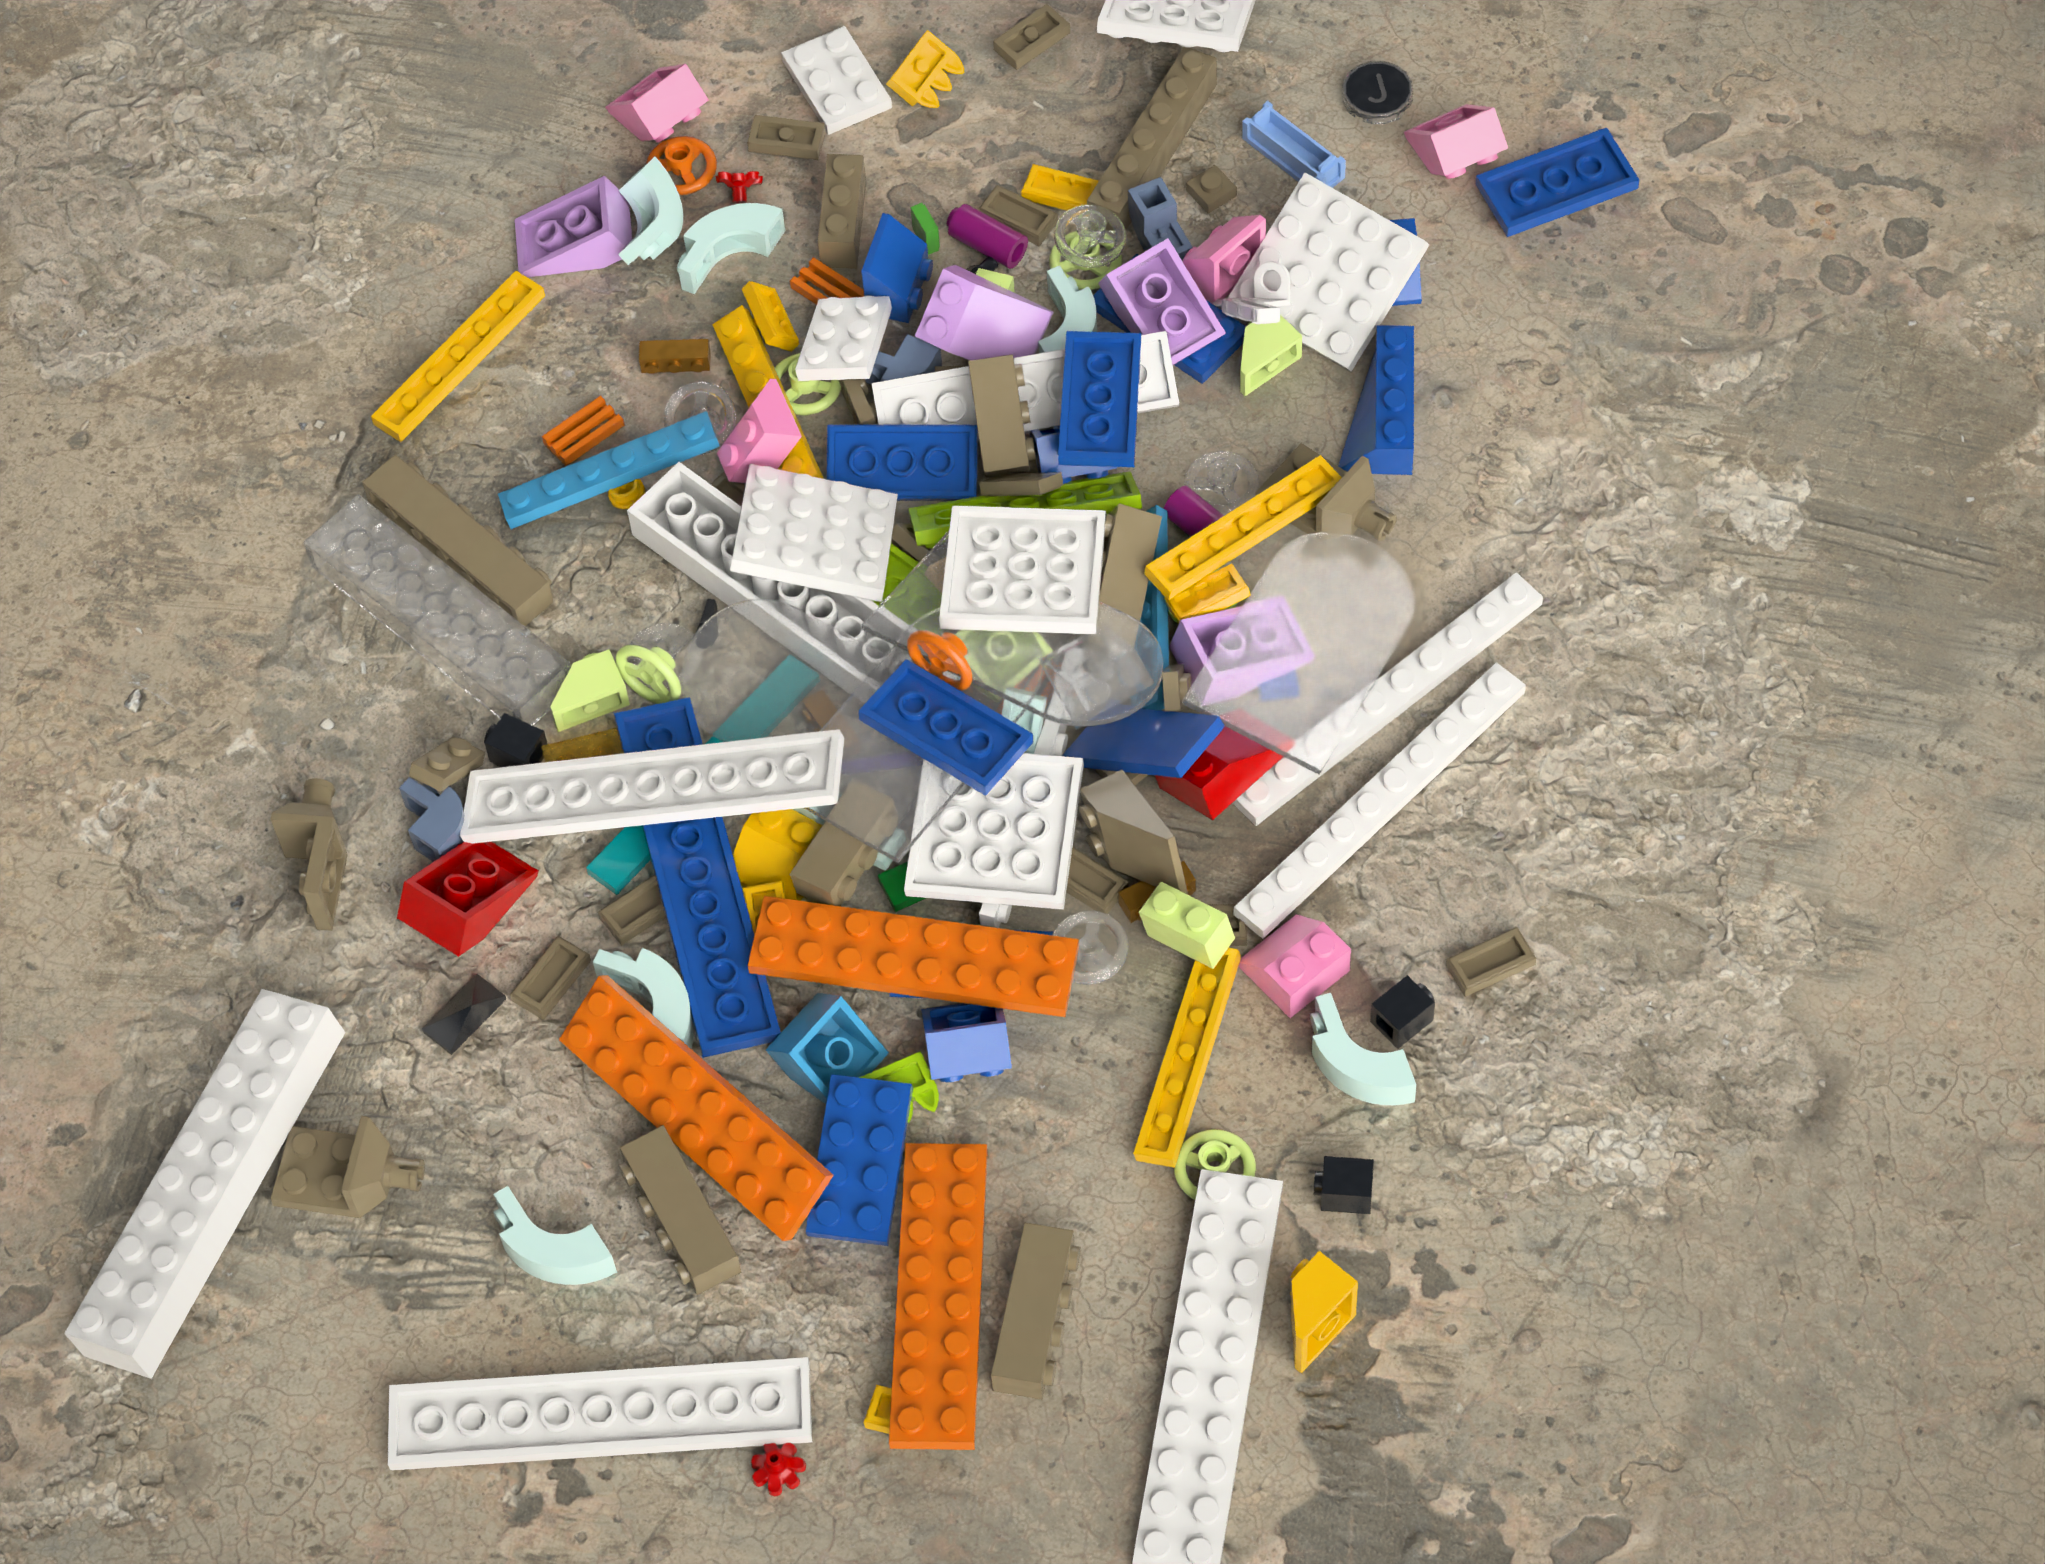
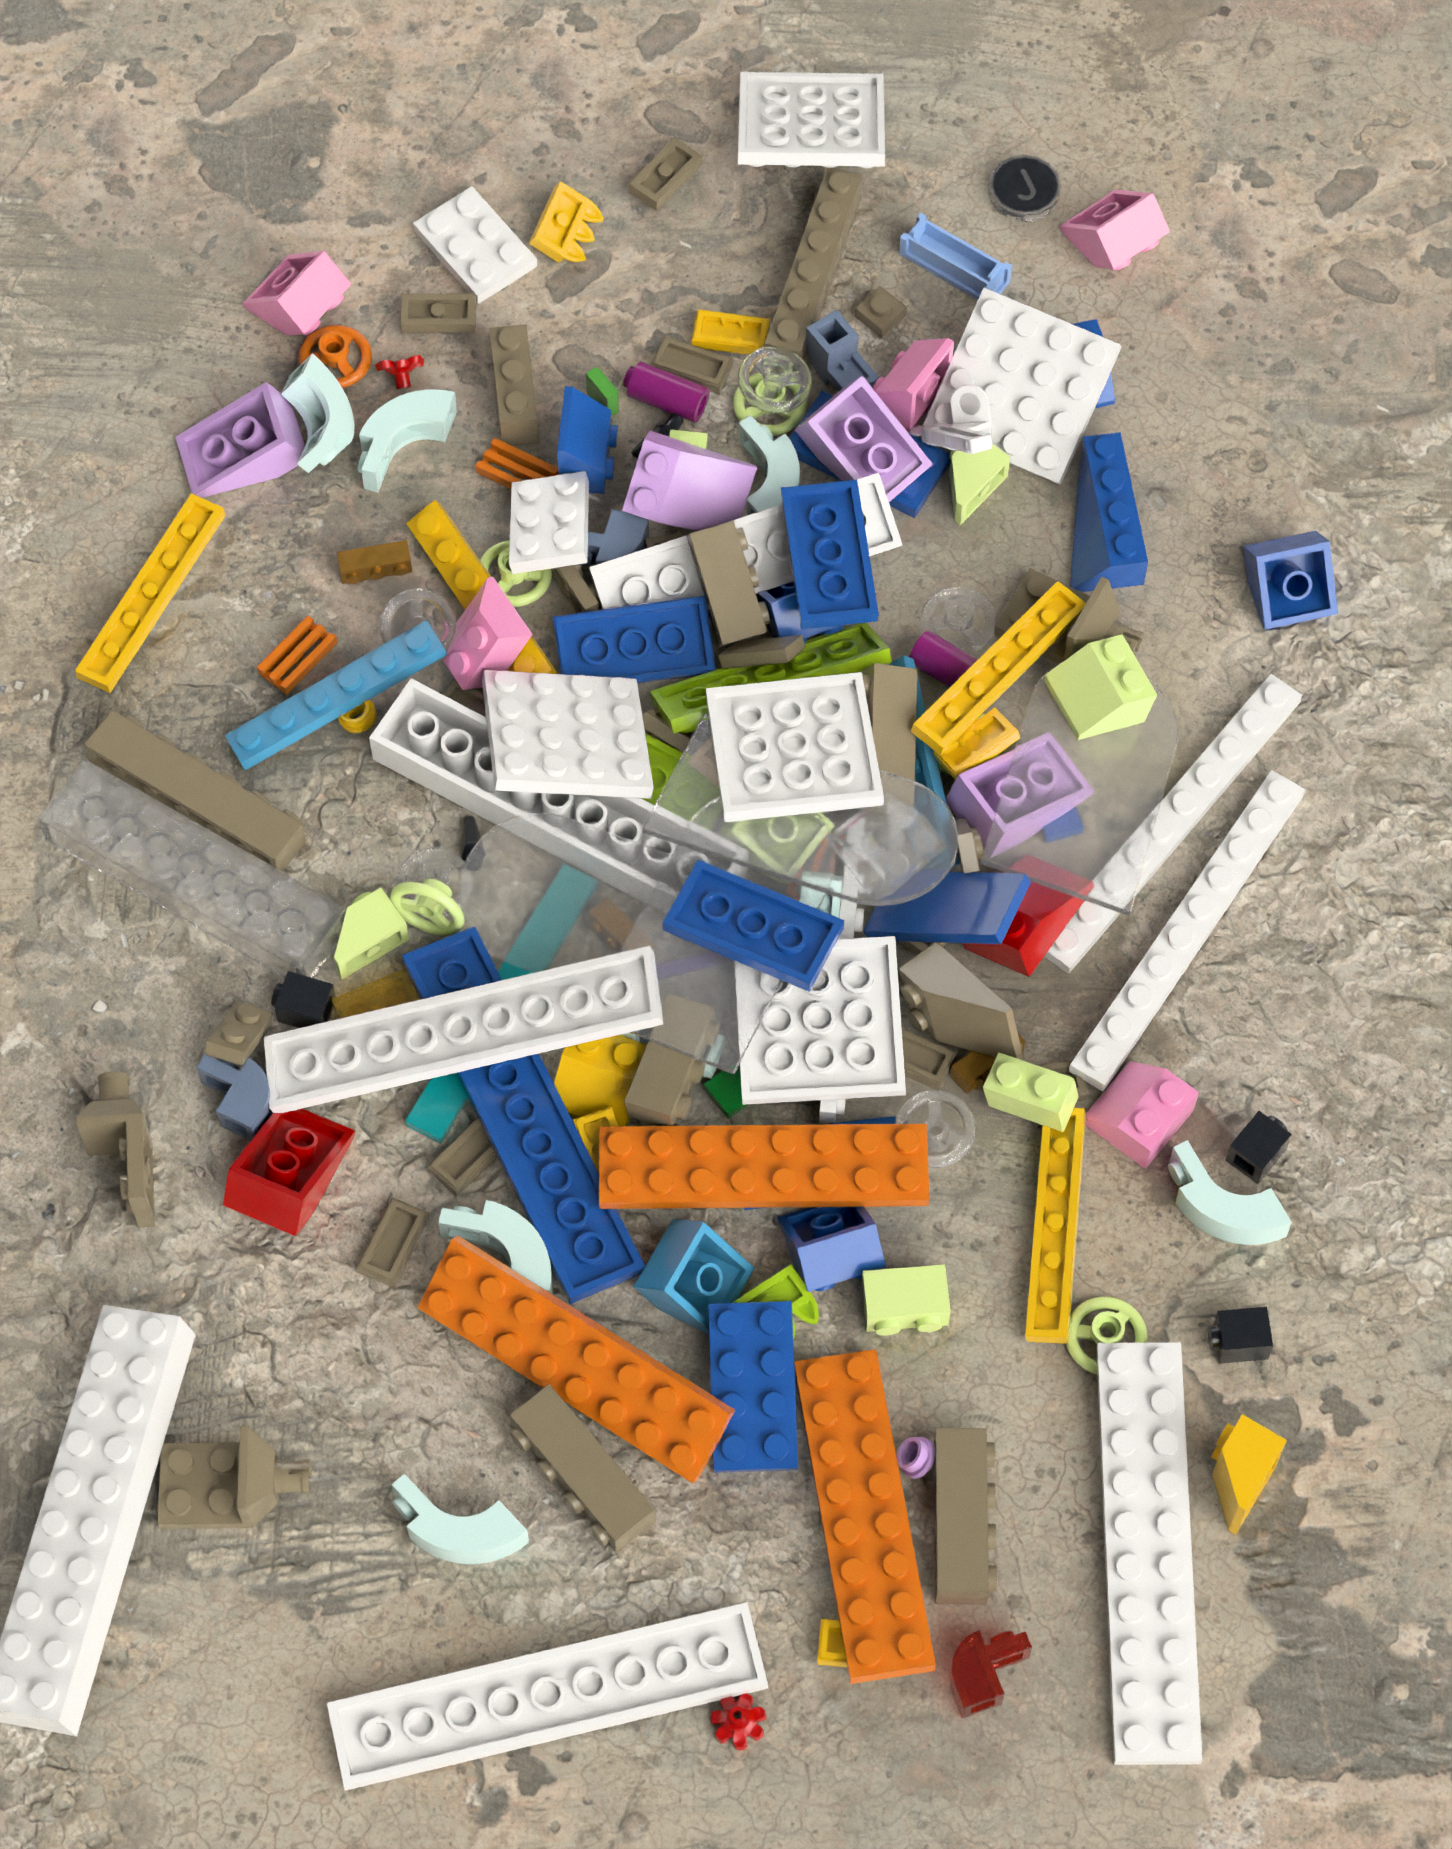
camera: 15 degrees left, 5 degrees up
black slope [422,974,506,1055] -> none
yellow plate [742,281,800,352] -> none
orange piece [907,630,972,691] -> none
dark tan tile [1446,927,1537,997] -> none
blue plate [1475,127,1639,237] -> none
none -> yellowish green brick [861,1264,951,1335]
none -> lavender plate [896,1437,936,1479]
none -> clear red brick [949,1630,1032,1719]
none -> yellowish green slope [1043,634,1157,740]
none -> blue slope [1243,531,1338,630]

